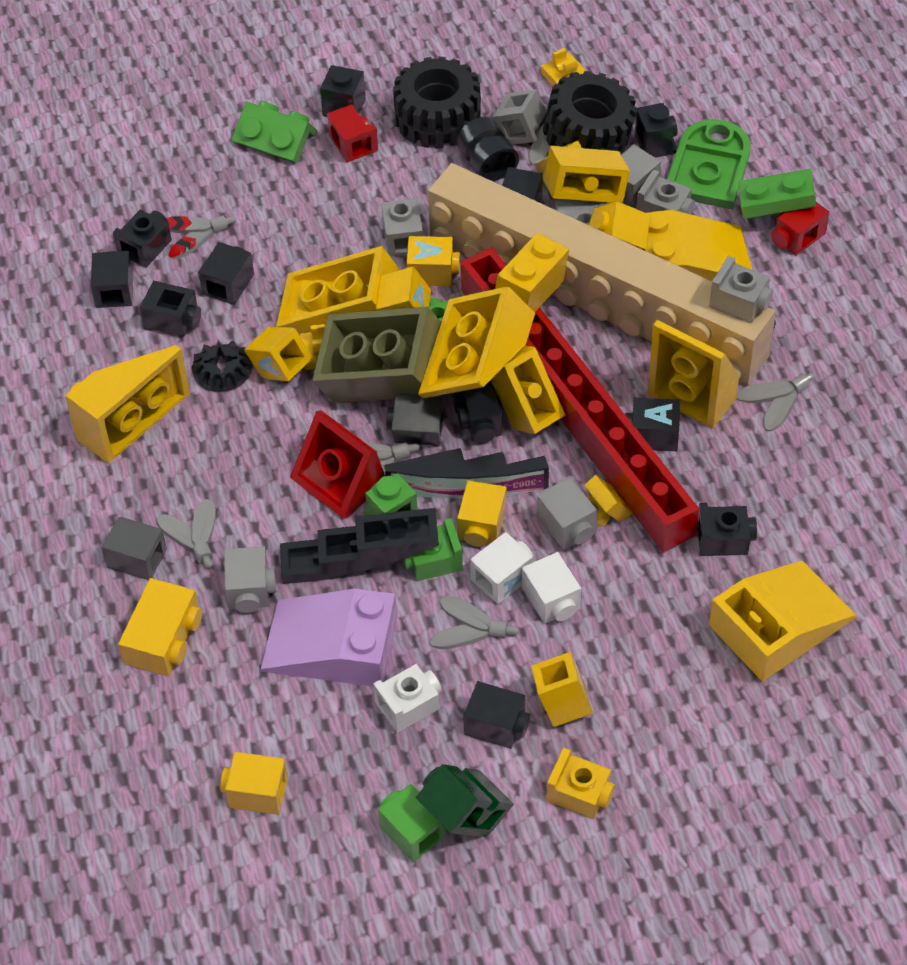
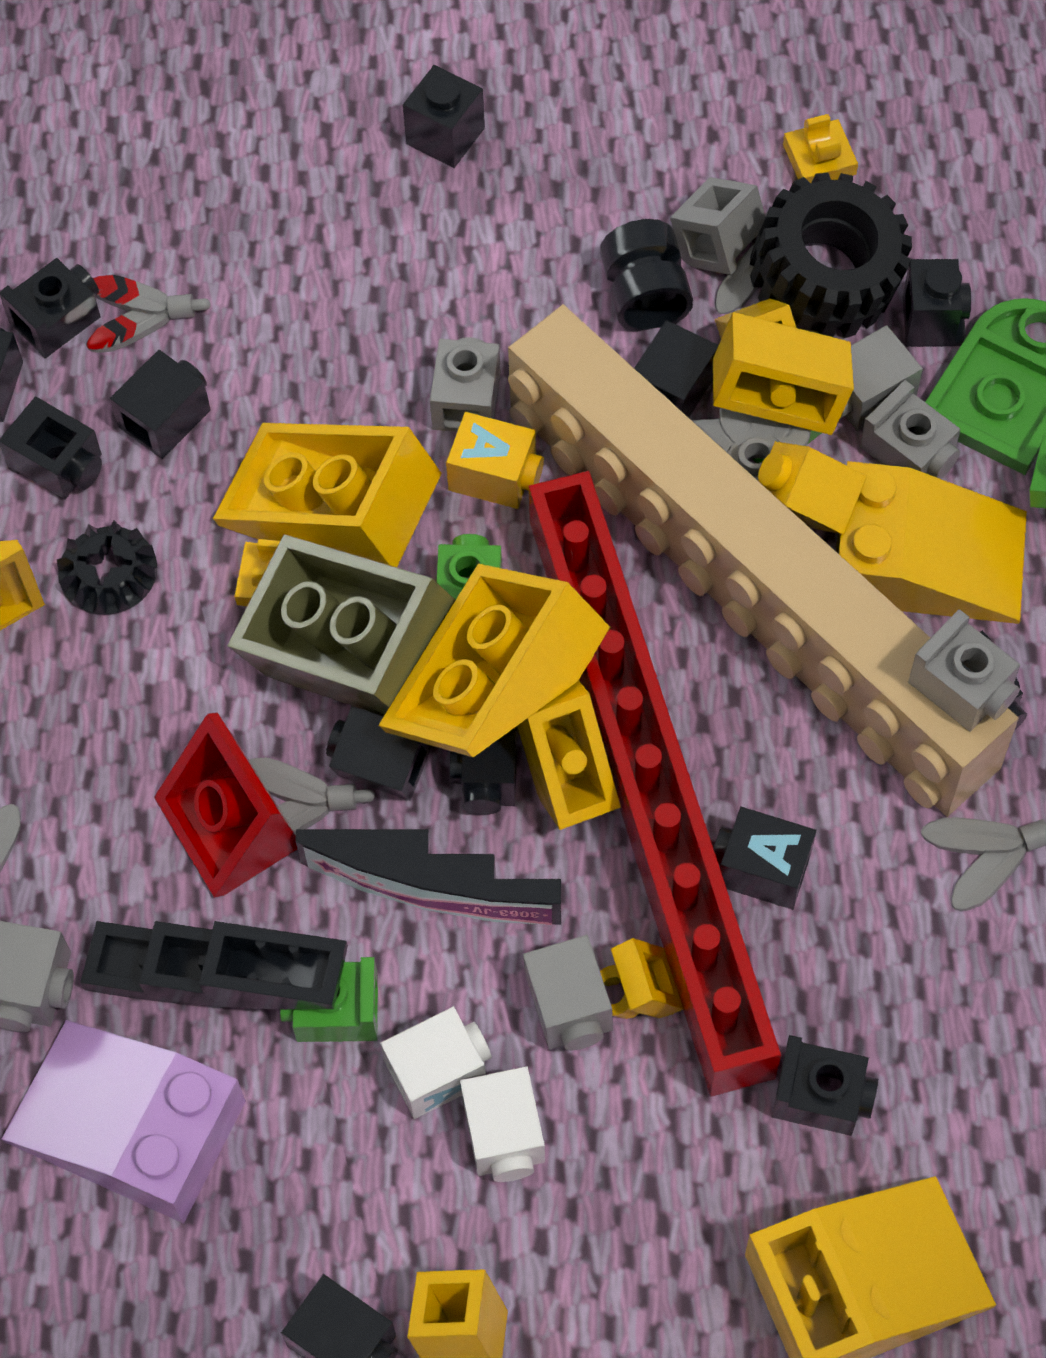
camera: 15 degrees right, 10 degrees up
bright green bracket [232,100,317,163] -> none
yellow brick [244,326,313,382] -> none
red brick [327,104,378,163] -> none
bright green brick [363,473,418,515] -> none
white brick [373,664,442,733] -> none
yellow brick [376,266,431,311] -> none
black tyre [393,56,481,149] -> none
light grey piece [430,596,519,650] -> none
yellow brick [457,480,507,547] -> none
yellow brick [495,232,570,312] -> none
yellow slope [648,320,739,429] -> none

